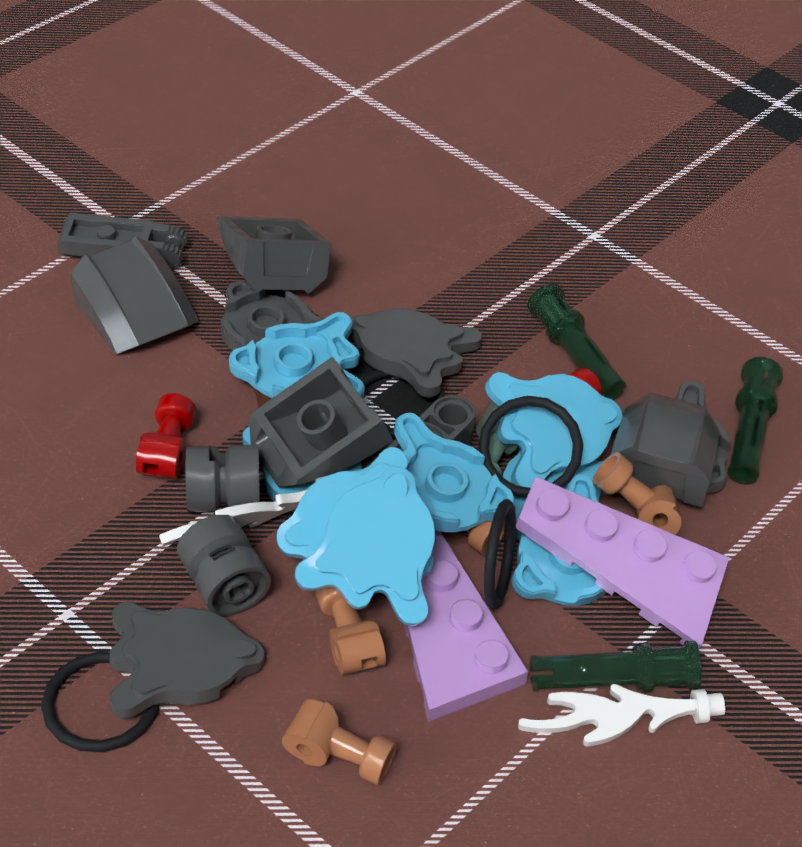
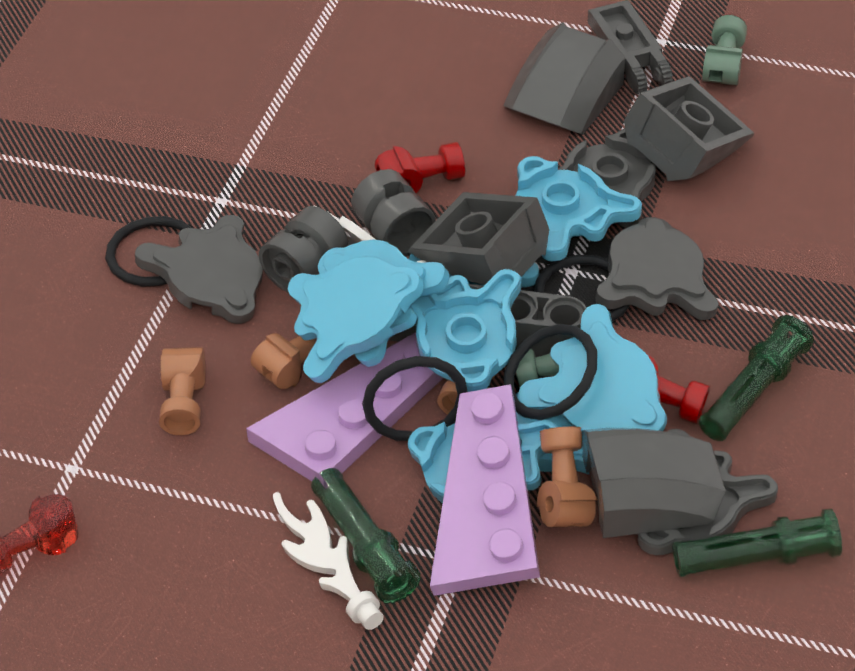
camera: 70 degrees right, 0 degrees up
none -> sand green leg [702,15,747,85]

